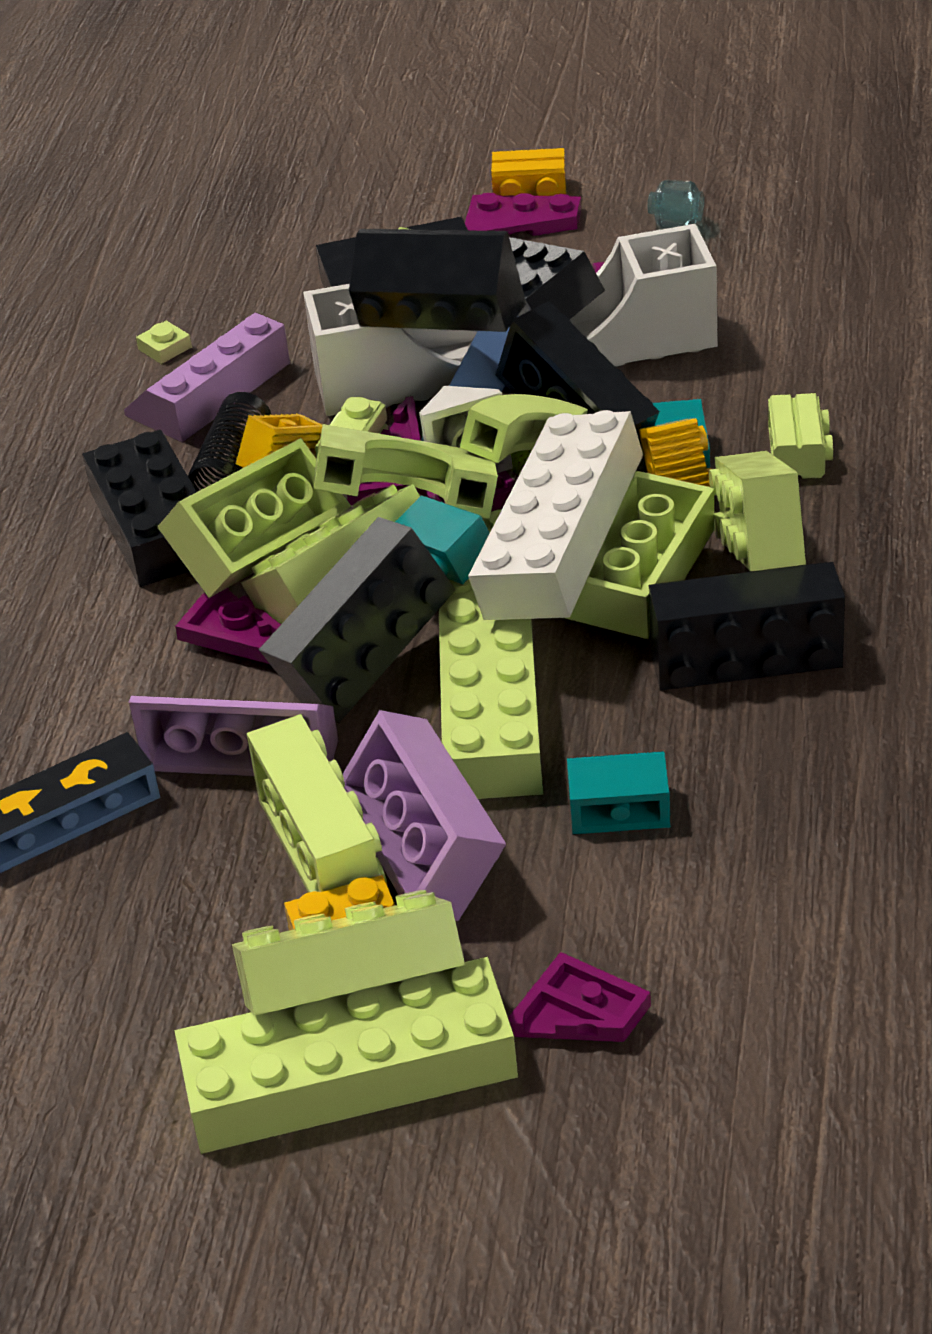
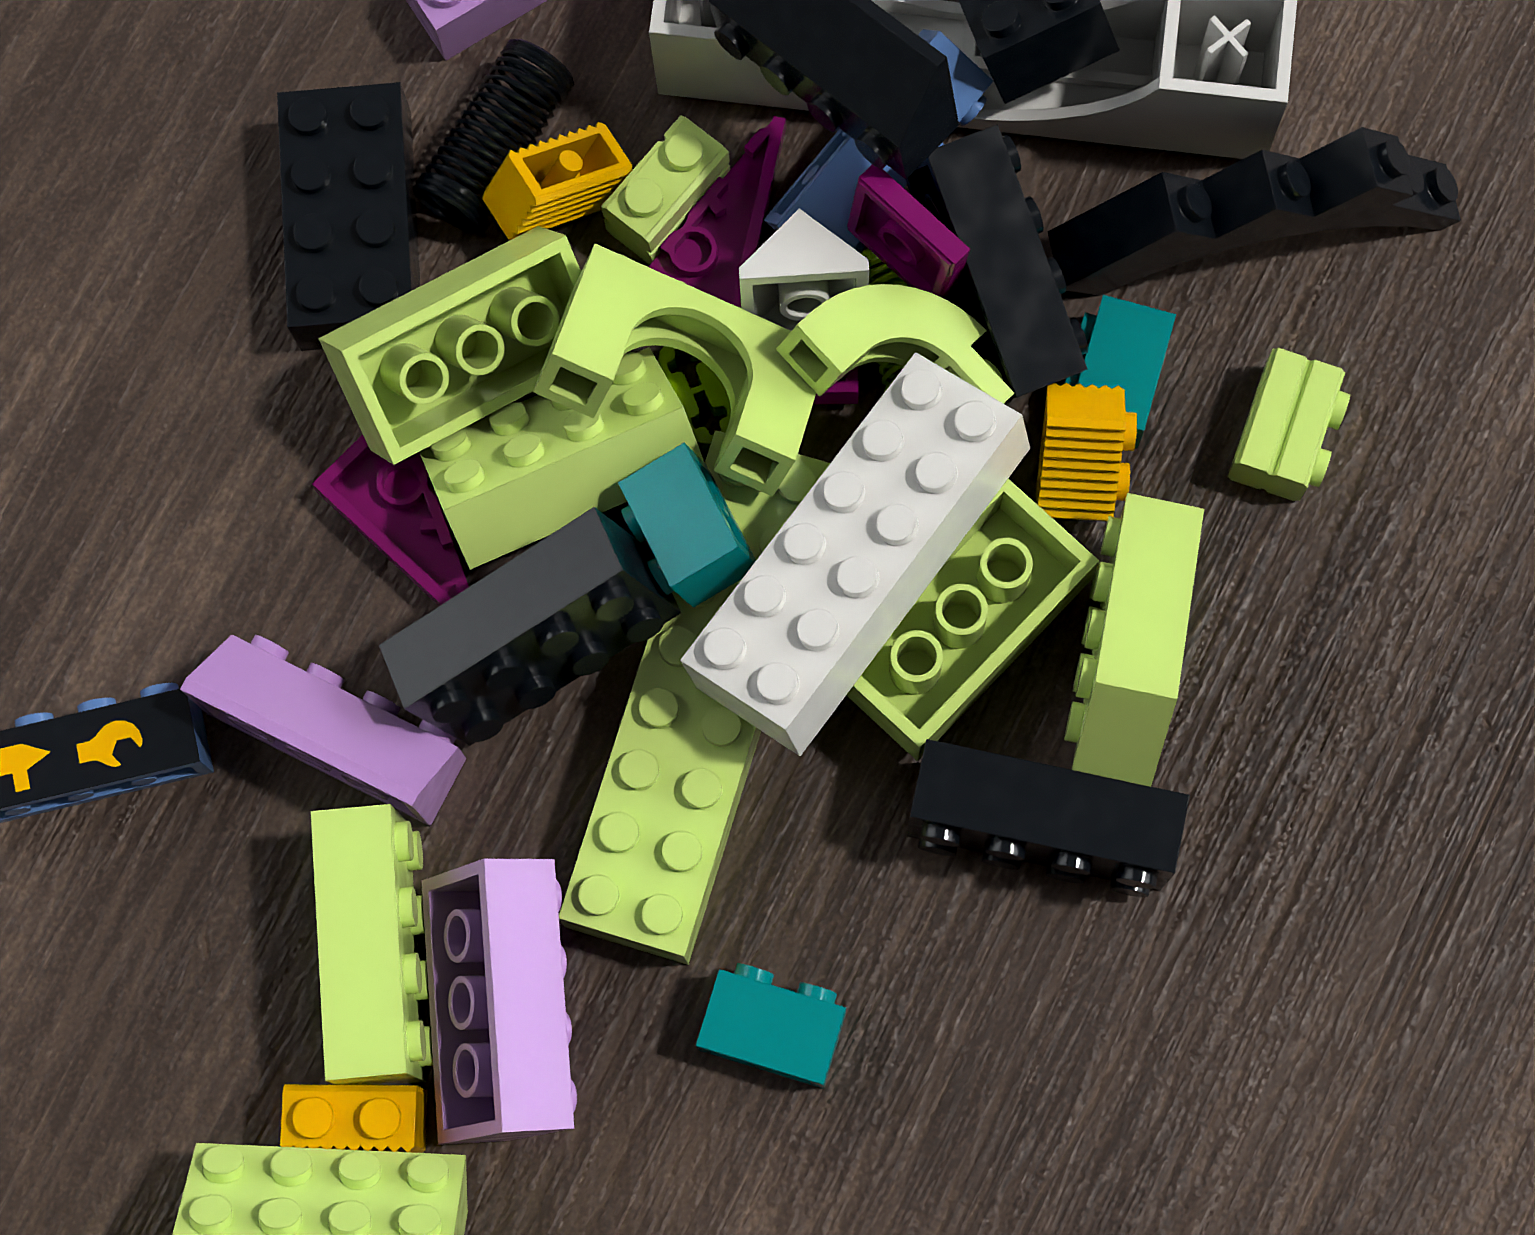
camera: 20 degrees right, 35 degrees up
none -> magenta tile [847,165,971,301]
none -> black arch [1047,127,1461,296]

